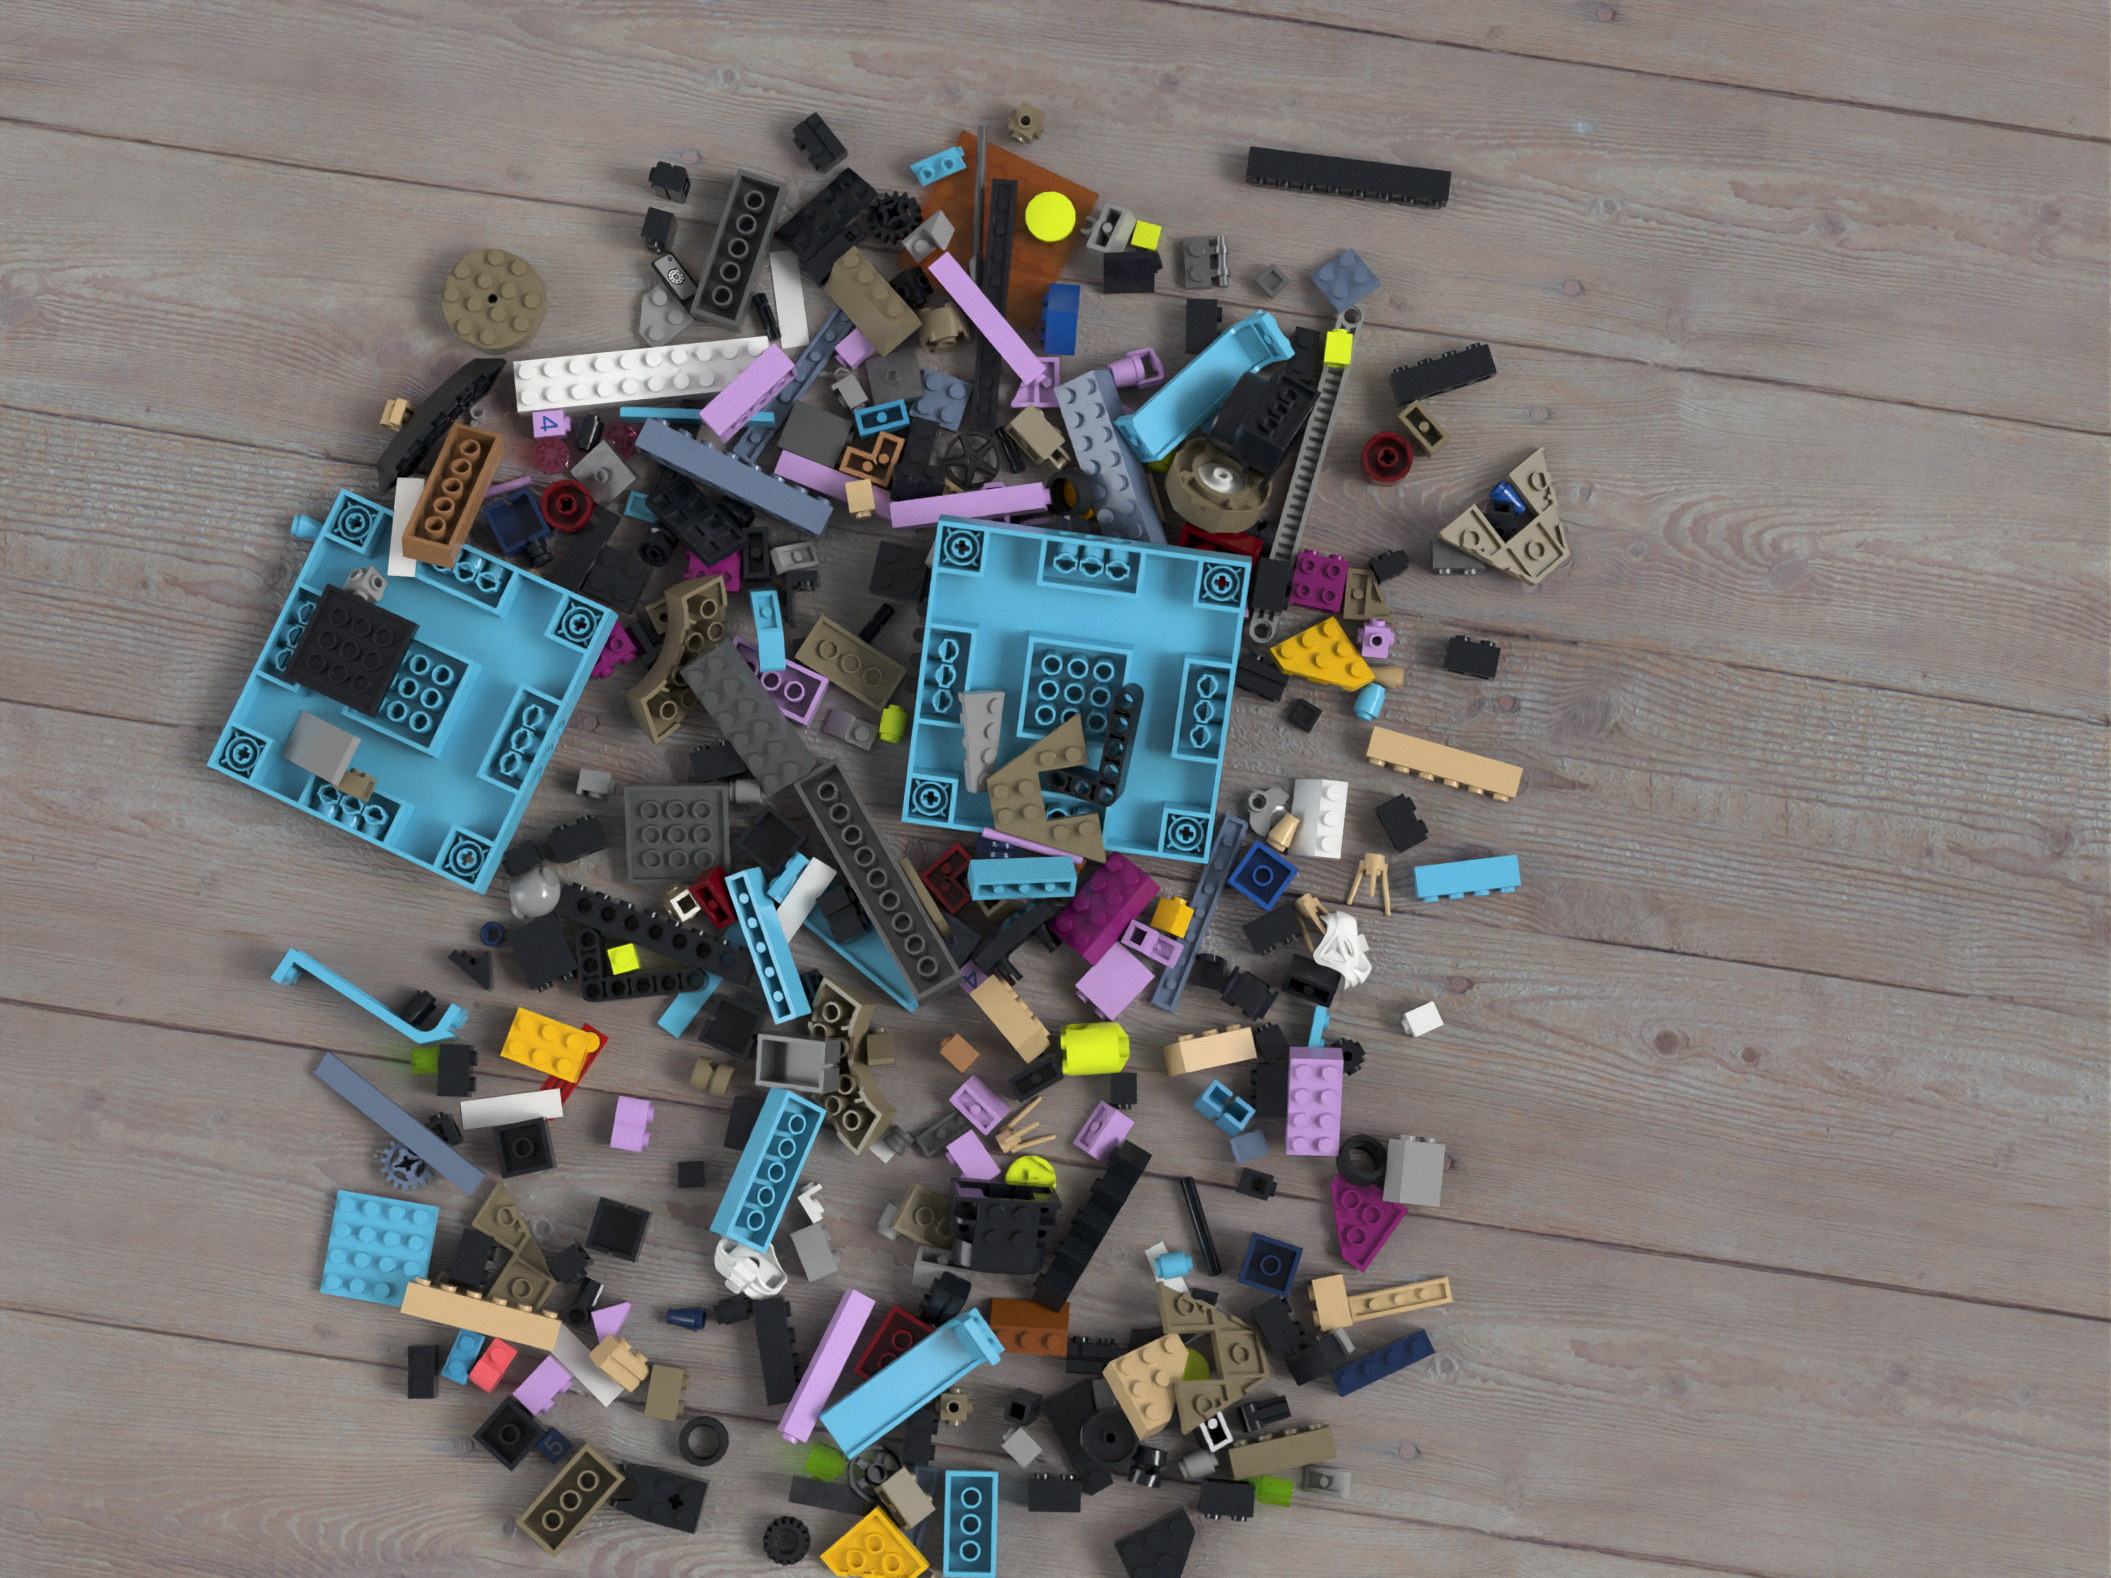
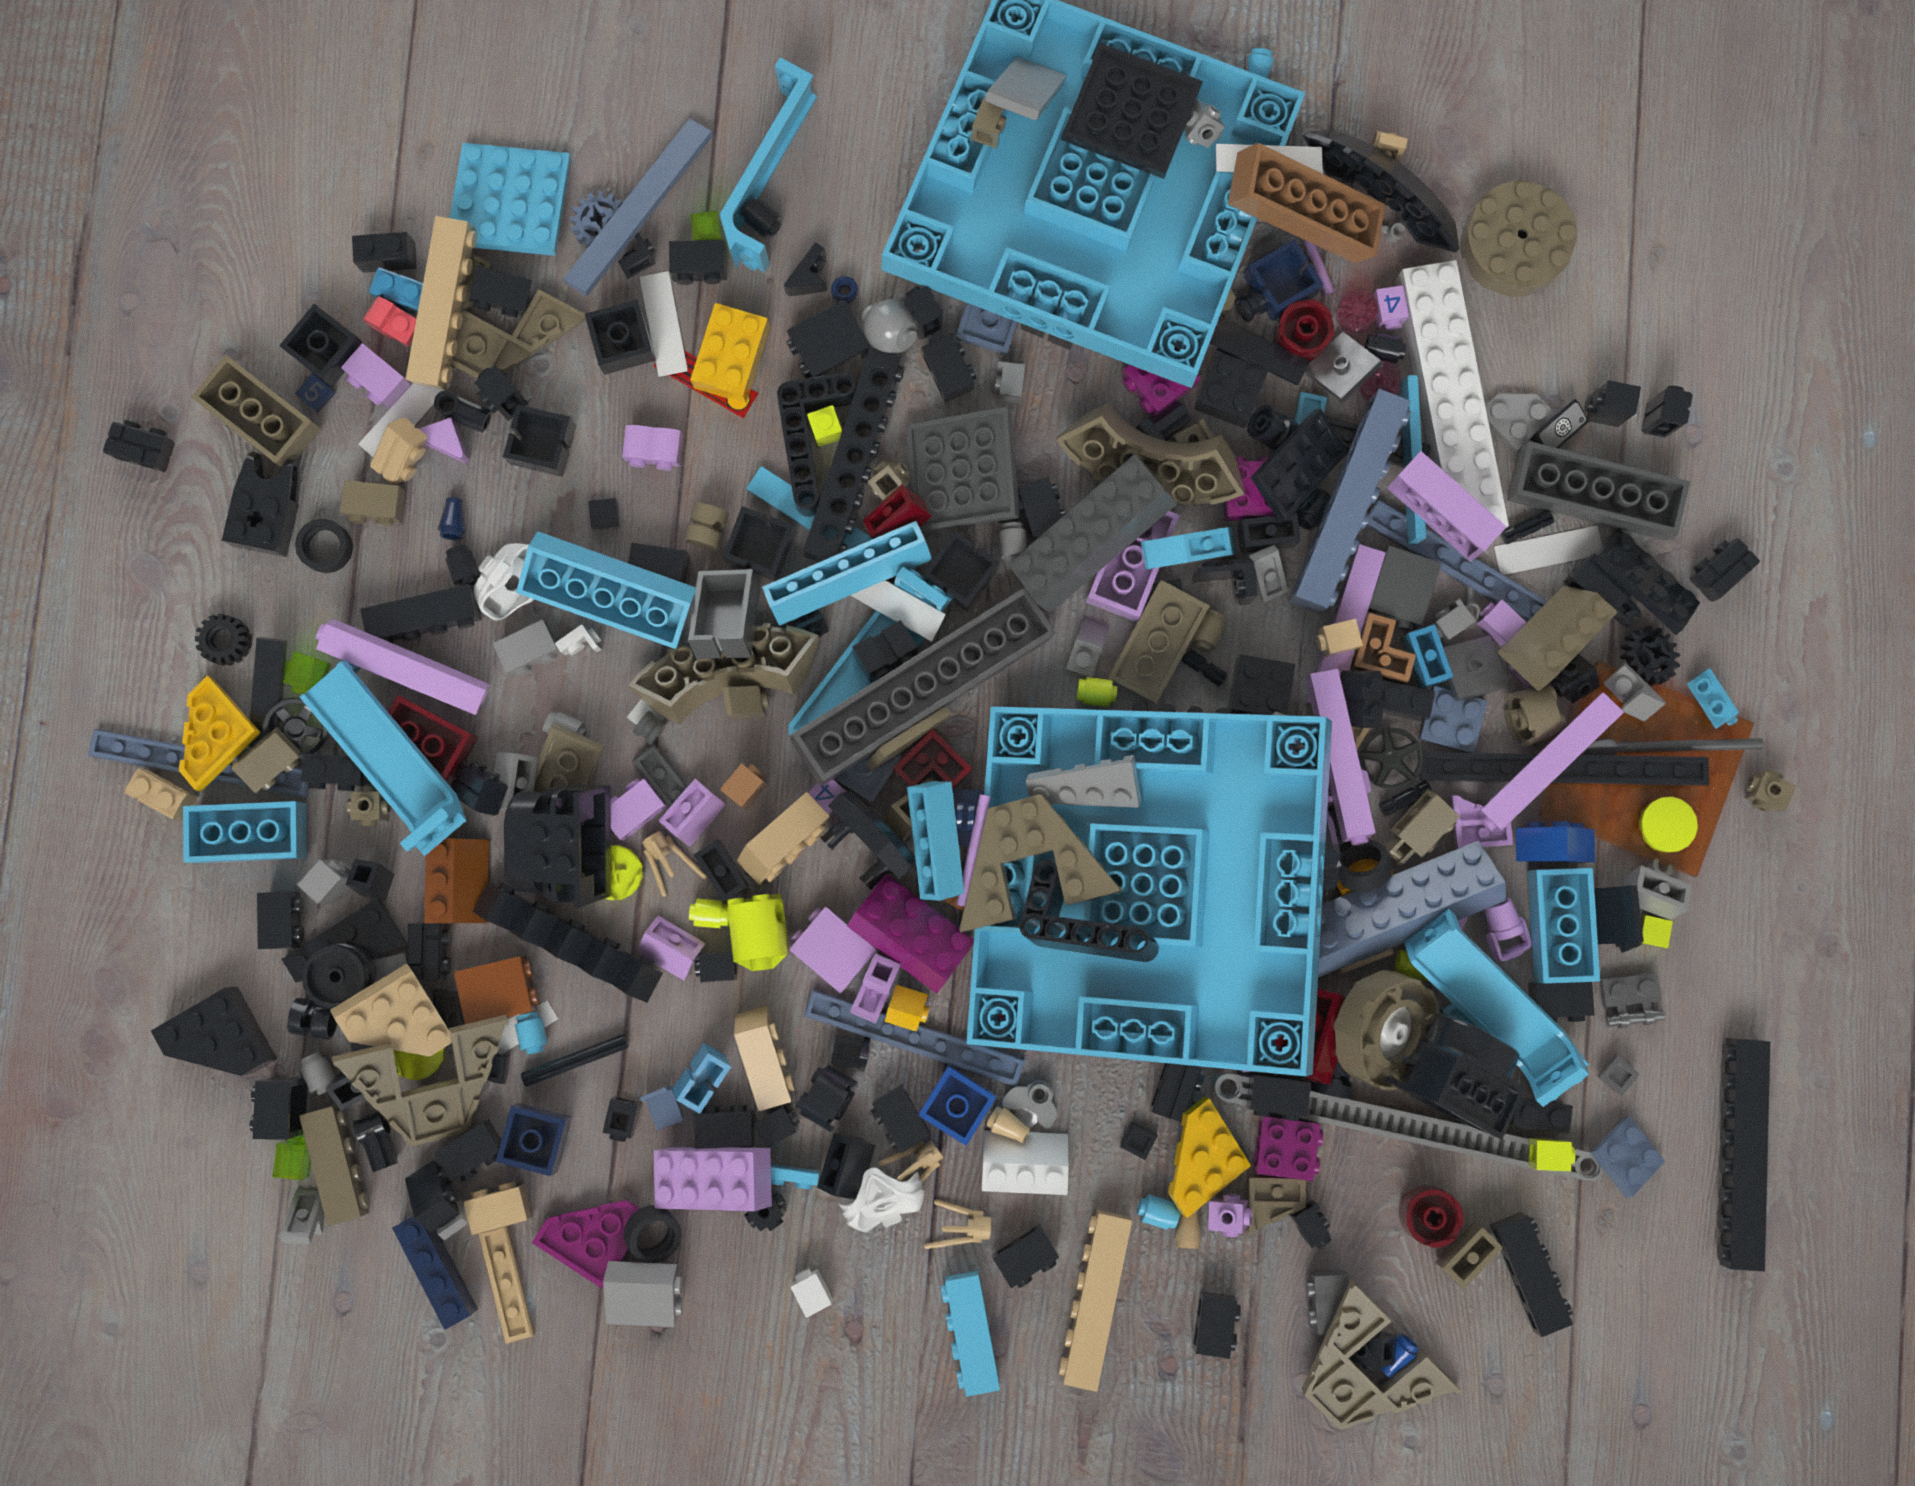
camera: 85 degrees right, 0 degrees up
none -> dark orange brick [454,956,540,1024]
none -> neon yellow brick [689,898,729,929]
none -> sand blue plate [956,303,1018,356]
none -> dark tan brick [1191,609,1225,652]
none -> medium azure brick [1527,868,1600,983]

